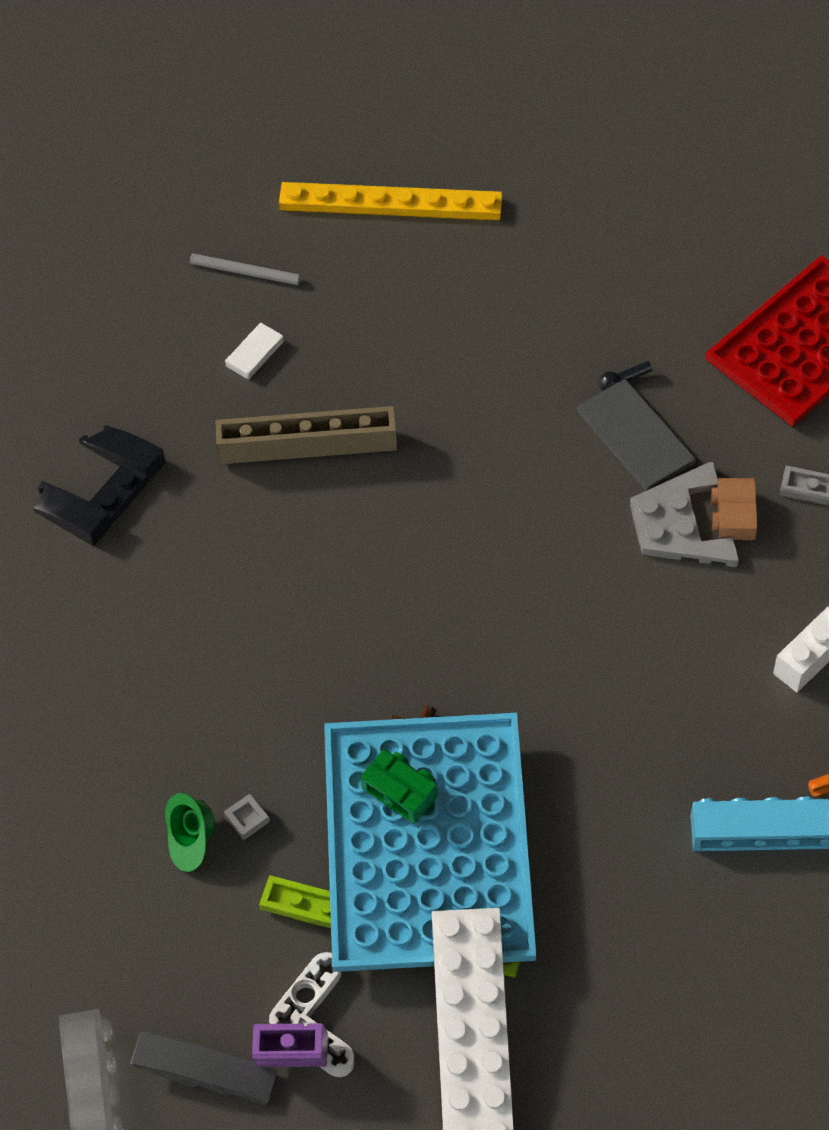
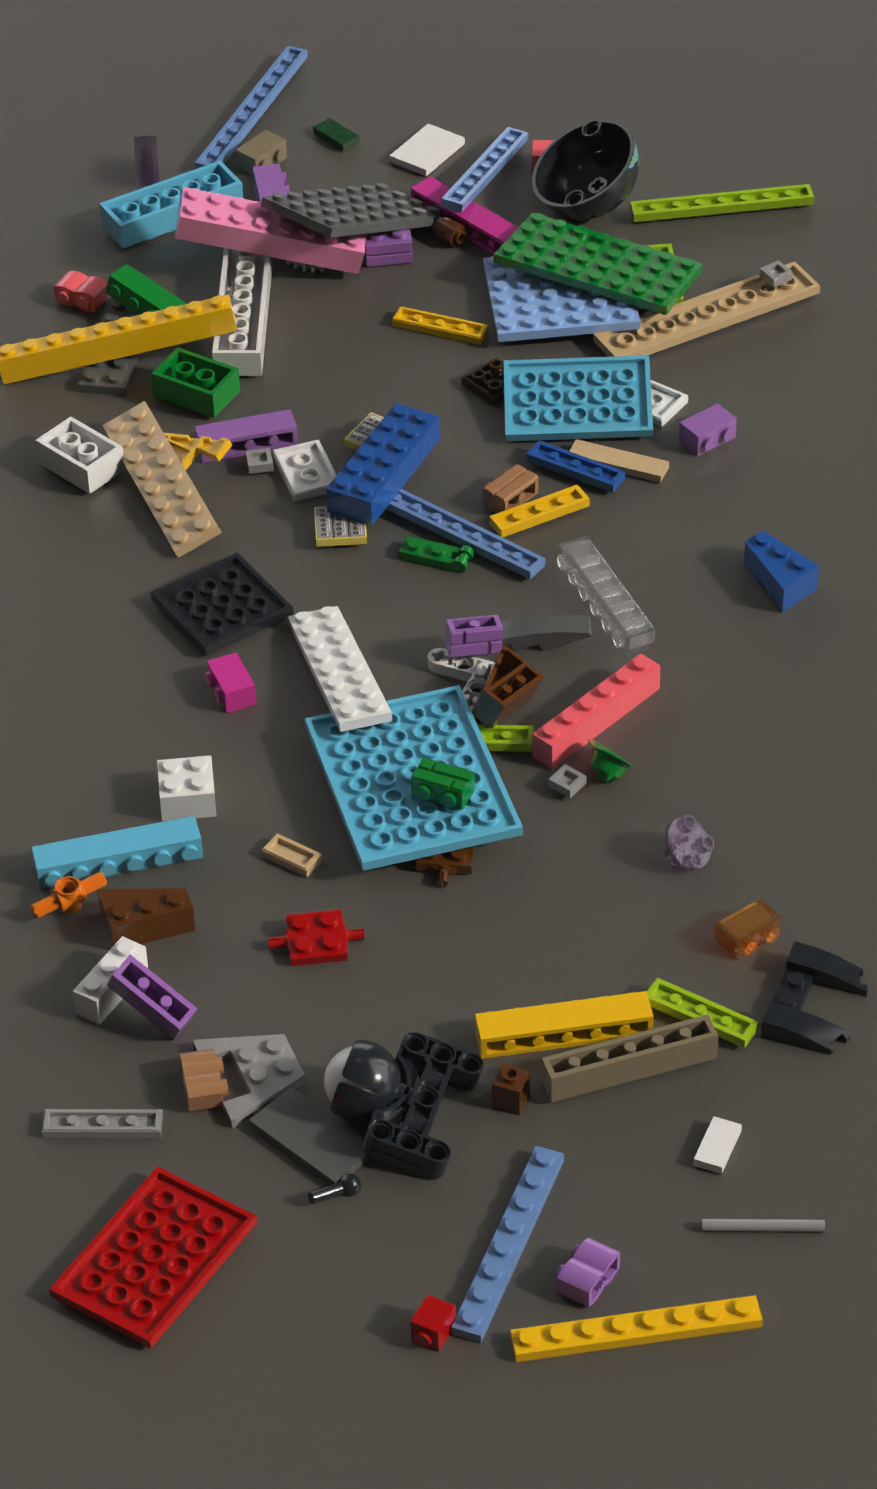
camera: 165 degrees right, 15 degrees down
none -> reddish brown wedge [97,888,195,947]
none -> medium lavender brick [107,954,197,1040]
none -> white brick [157,755,217,821]
none -> dark pink brick [204,652,256,713]
none -> tan tile [261,833,323,878]
none -> red plate [268,909,365,966]
none -> black beam [324,1032,484,1180]
none -> red brick [410,1295,456,1352]
none -> medium blue plate [451,1146,564,1343]
none -> reddish brown wedge [471,645,544,729]
none -> yellow brick [475,991,654,1059]
none -> reddish brown brick [492,1063,530,1115]
none -> coral brick [532,653,661,770]
none -> medium lavender brick [555,1238,620,1307]
none -> lime plate [647,977,759,1048]
none -> clear purple plate [662,815,714,871]
none -> clear orange brick [715,898,781,959]

